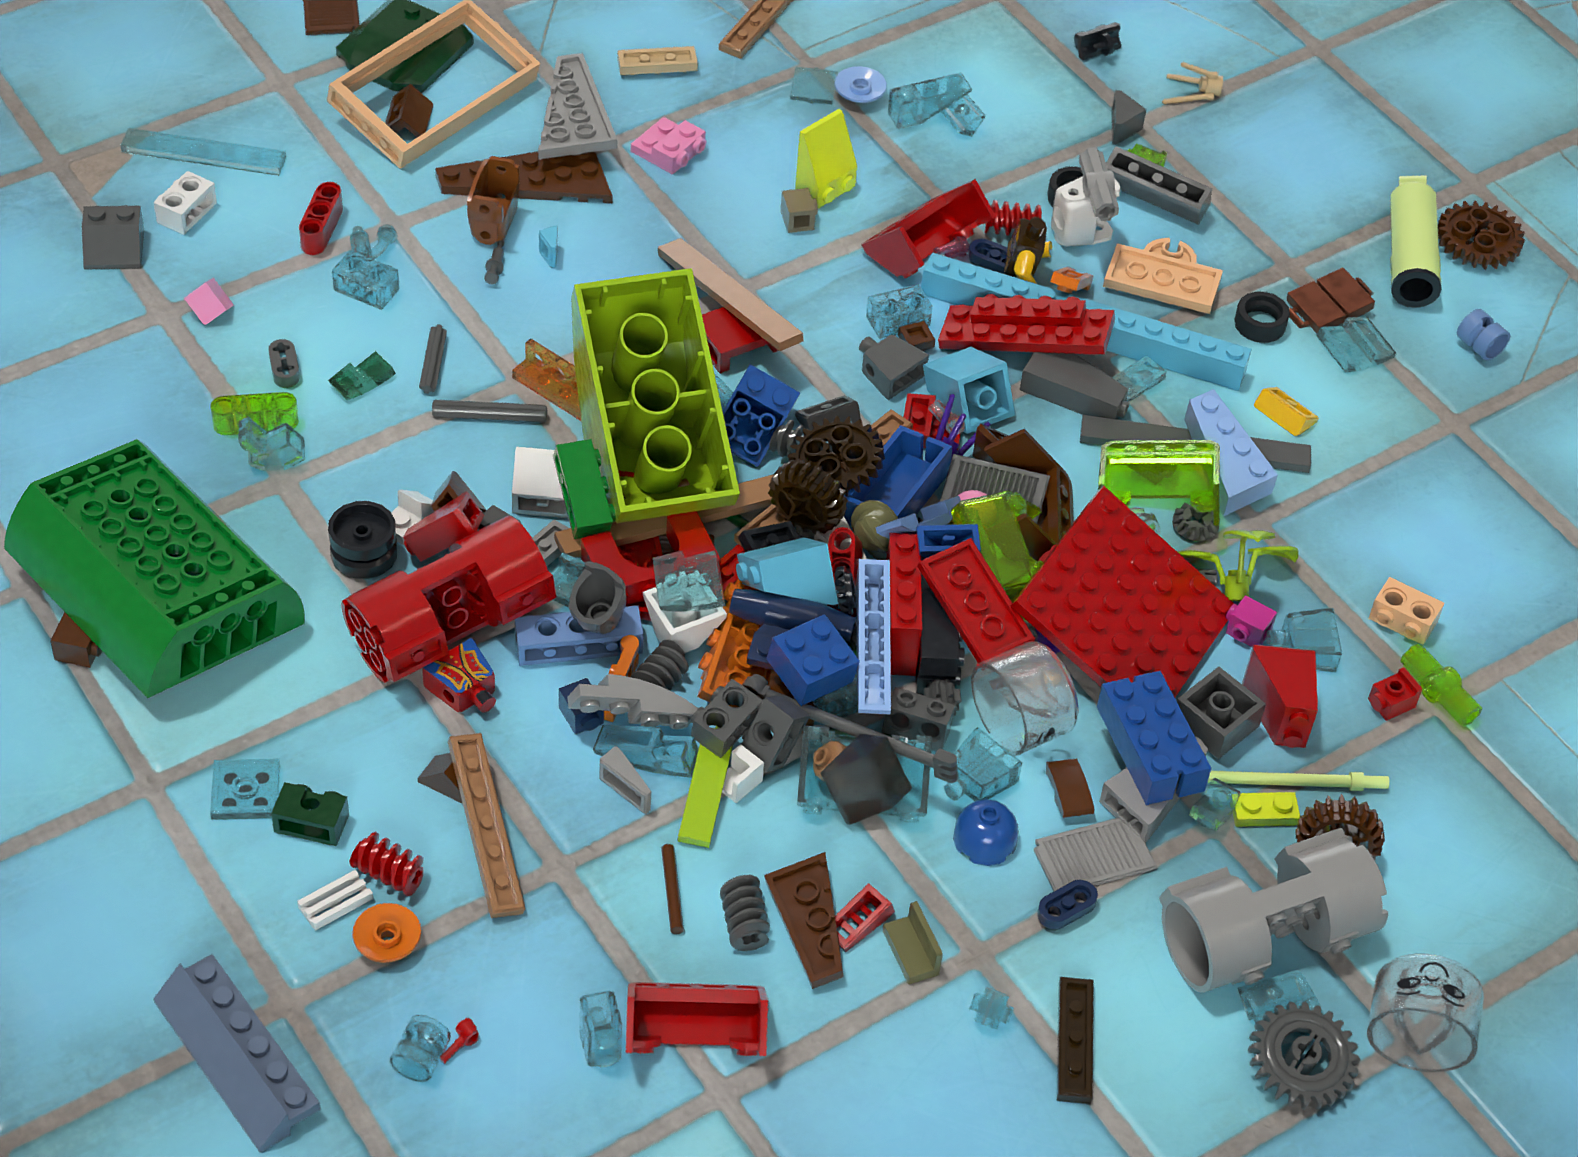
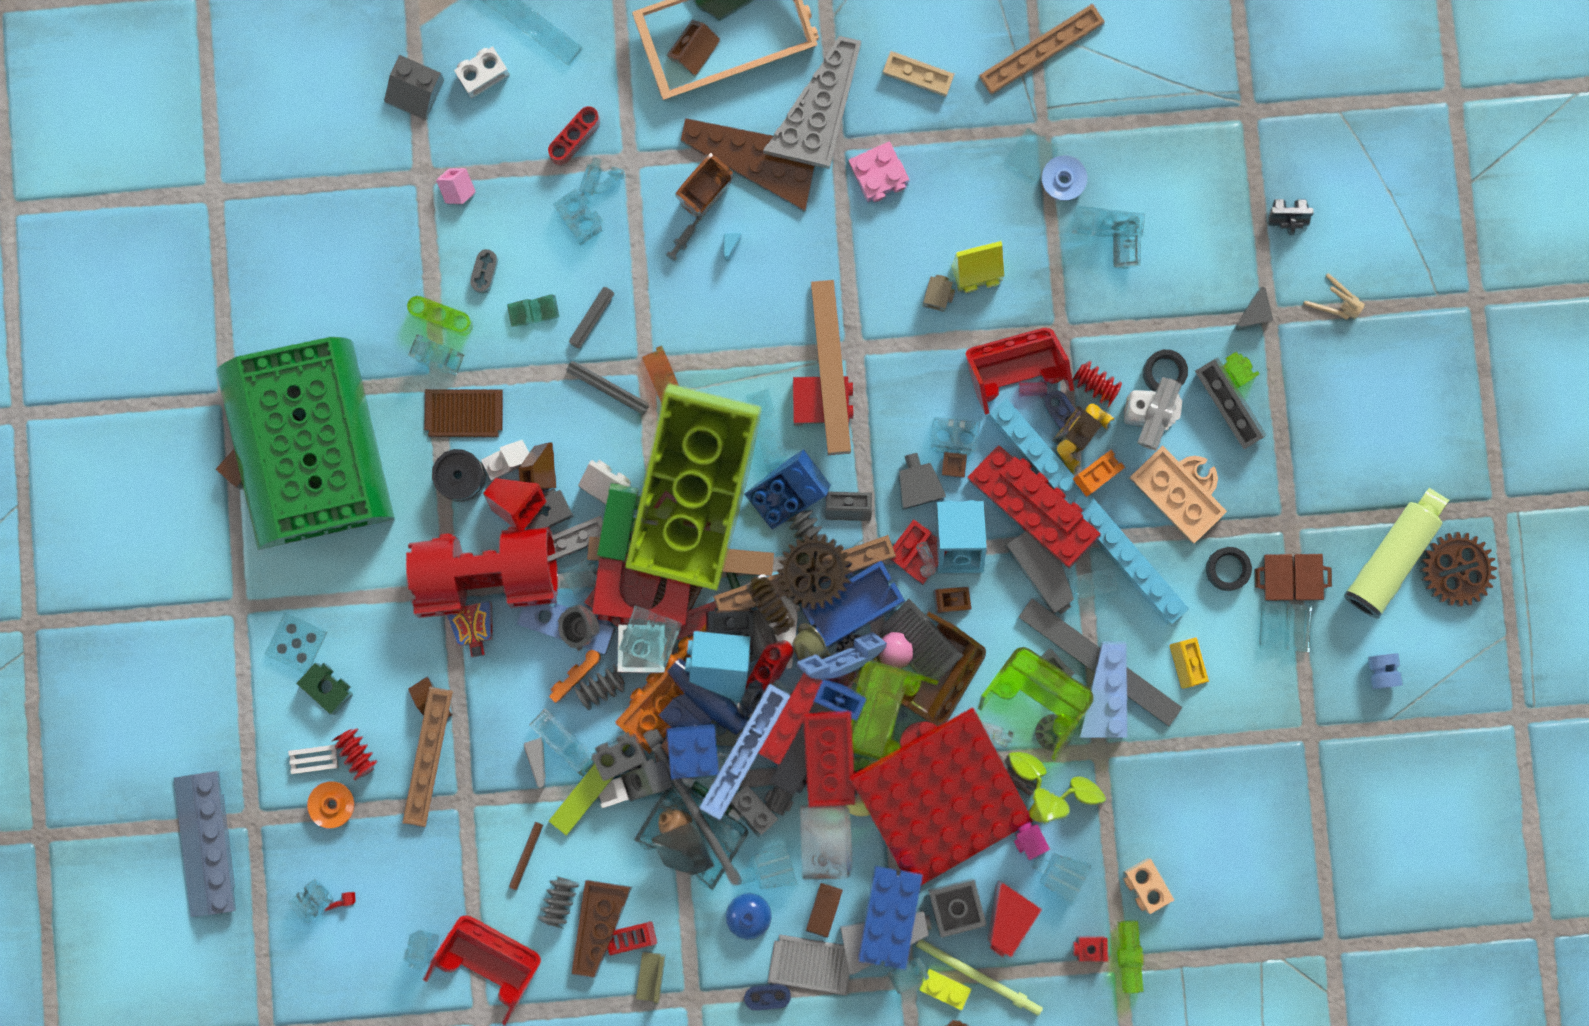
camera: 30 degrees right, 35 degrees up
dark blue brick [559,678,604,735] -> none
light grey slope [567,674,699,730] -> none
dark purple plant [935,394,991,460] -> none
none -> reddish brown window [424,389,503,437]

